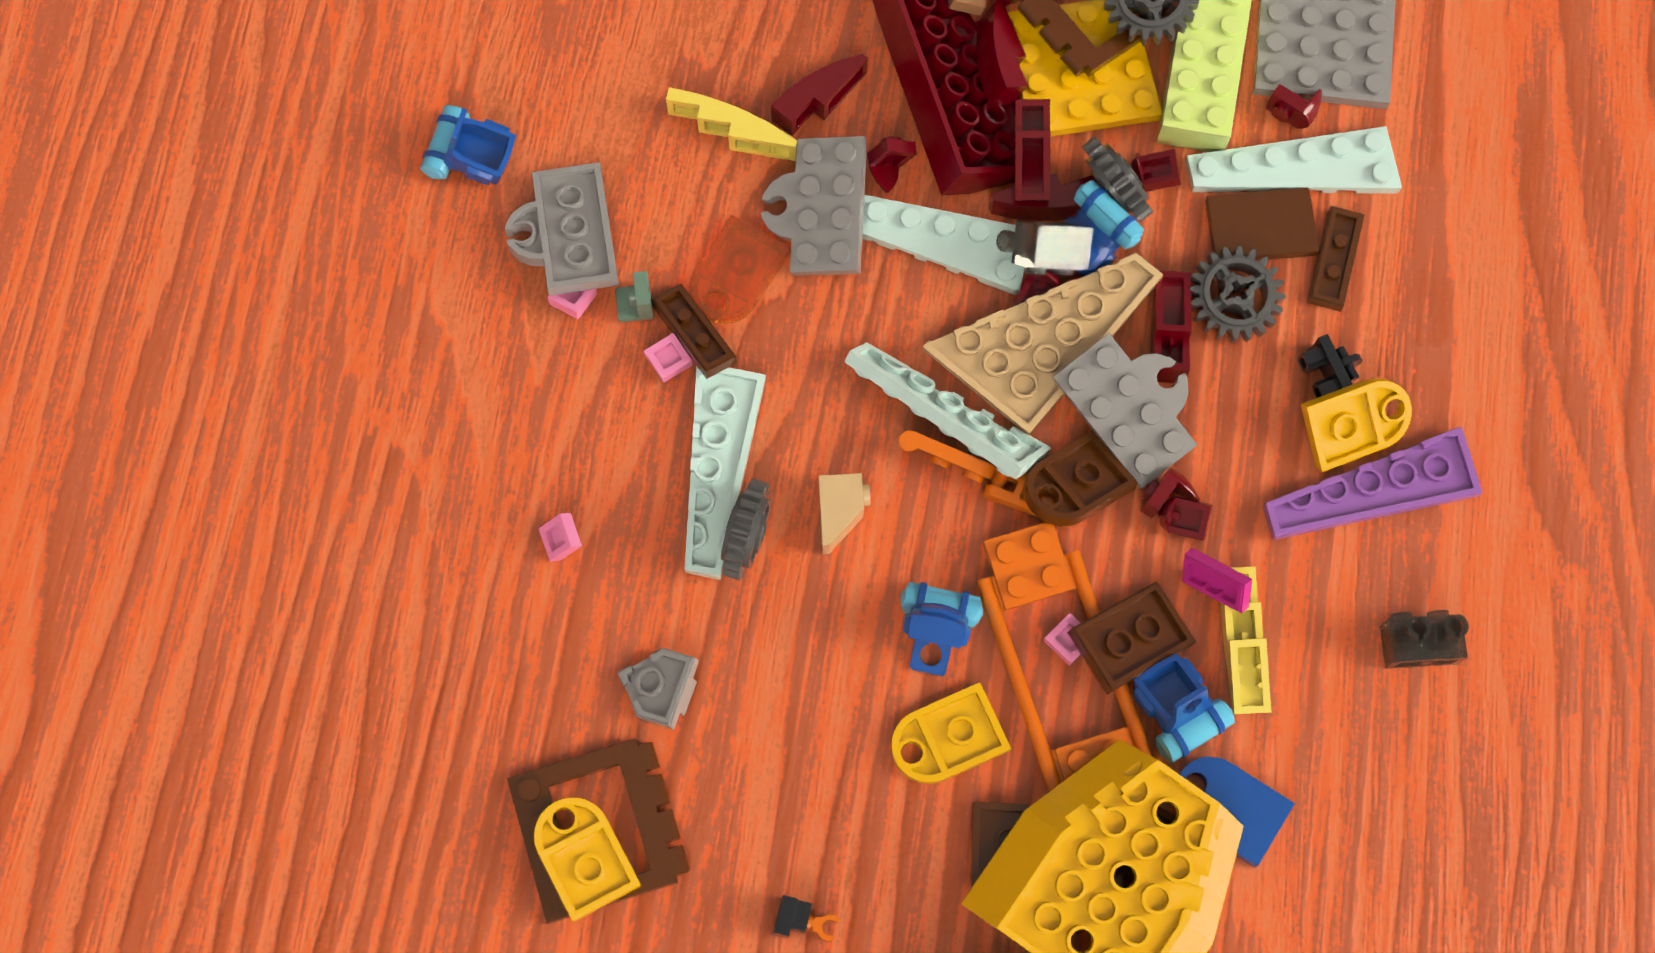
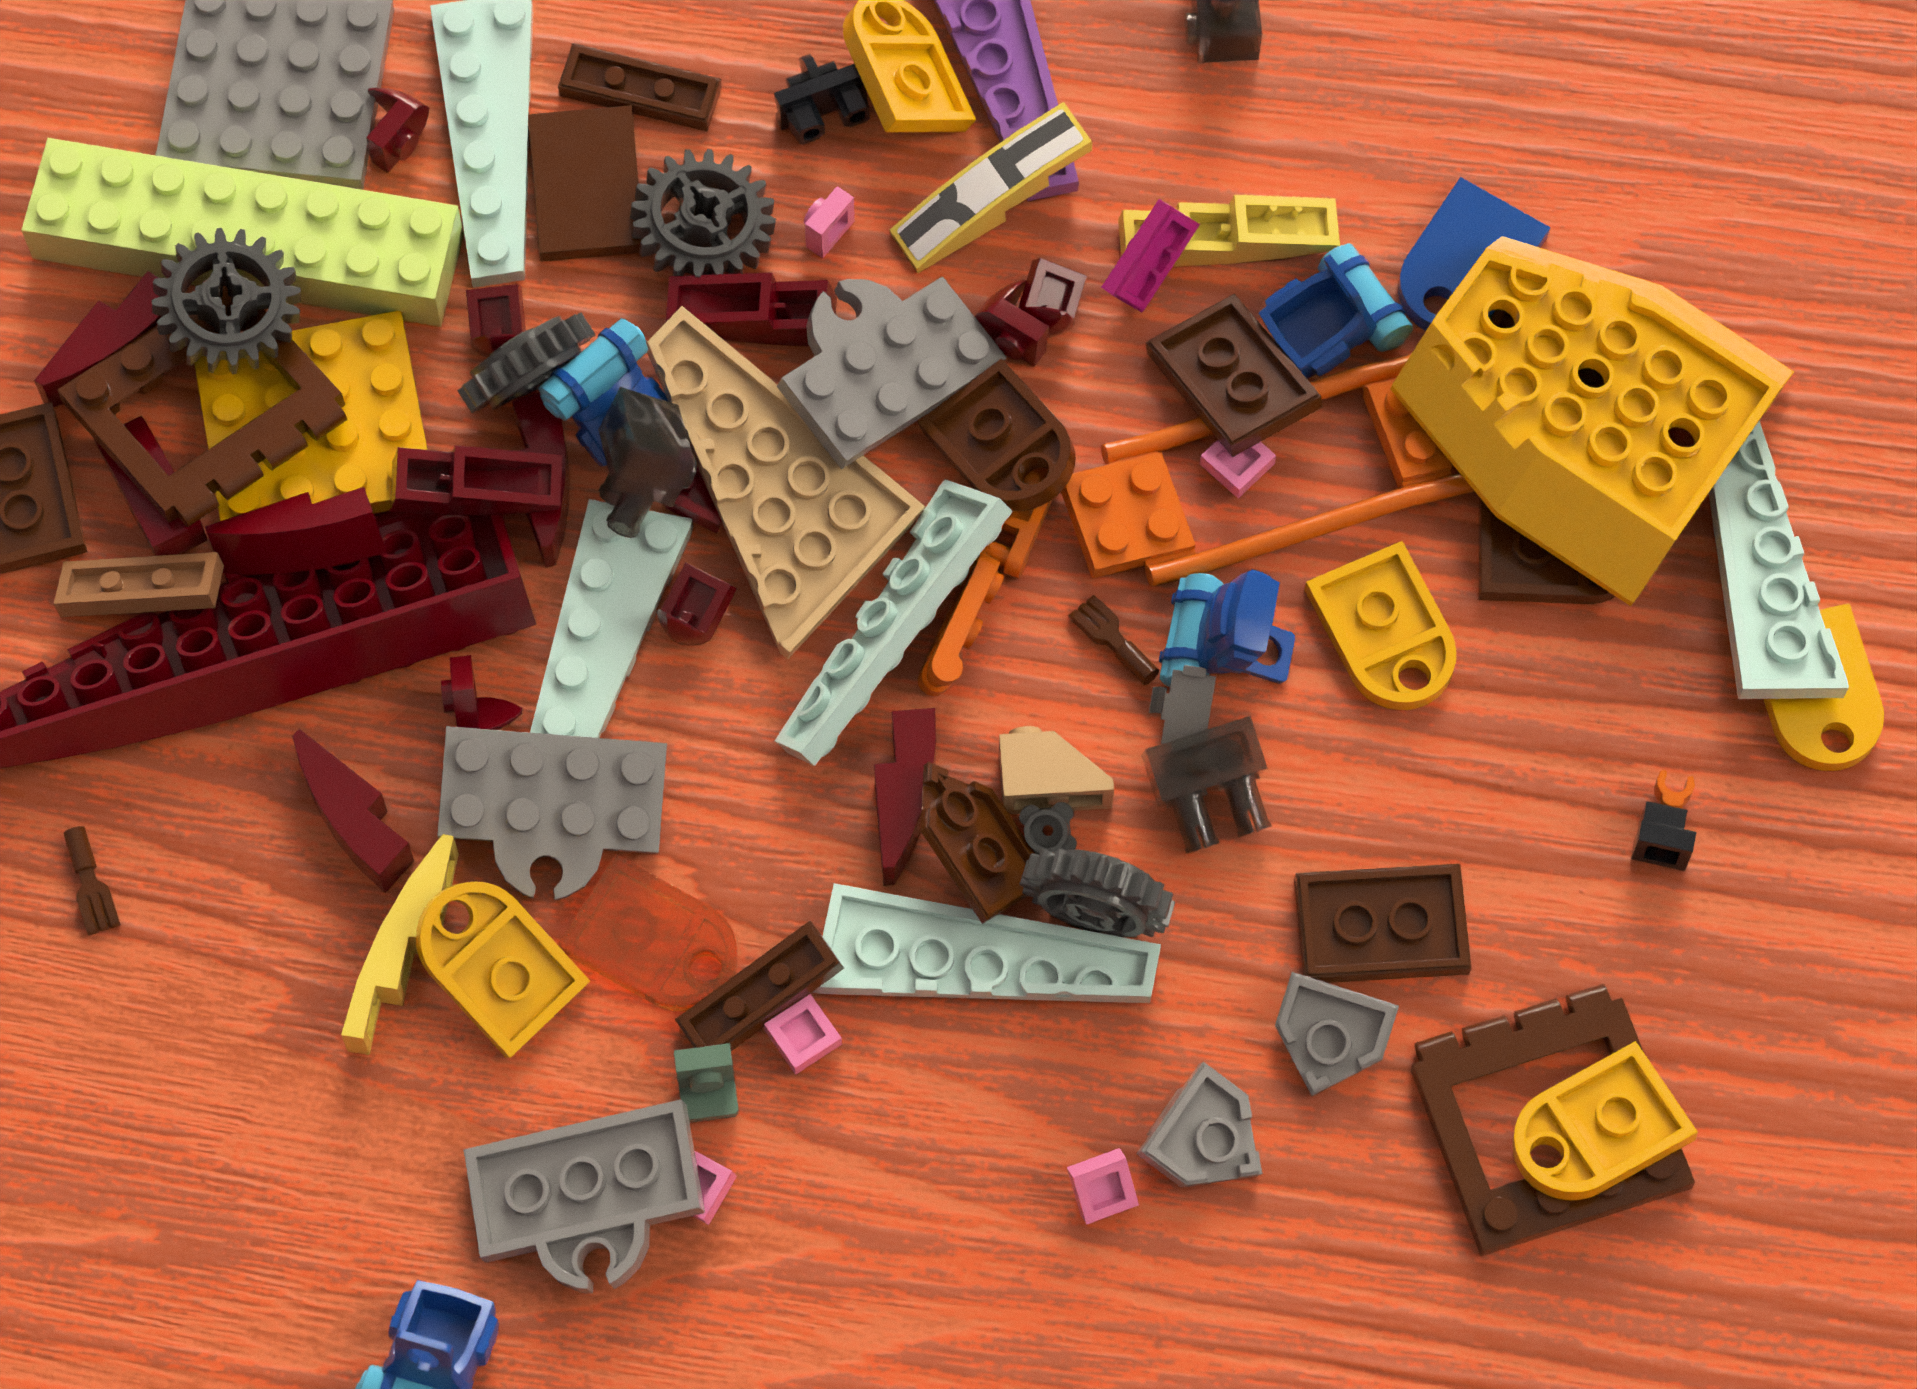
camera: 90 degrees left, 5 degrees down
none -> yellow tile [416,882,590,1058]
none -> dark red plate [657,562,737,645]
none -> bright pink plate [804,186,855,258]
none -> dark red slope [874,708,936,886]
none -> slope [890,102,1092,273]
none -> reddish brown tile [920,762,1035,924]
none -> dark grey plate [1019,802,1077,855]
none -> reddish brown piece [1068,595,1159,685]
none -> light grey plate [1136,1062,1262,1188]
none -> clear smoke brick [1141,716,1272,854]
none -> light grey piece [1149,665,1216,759]
none -> reddish brown tile [1294,864,1471,983]

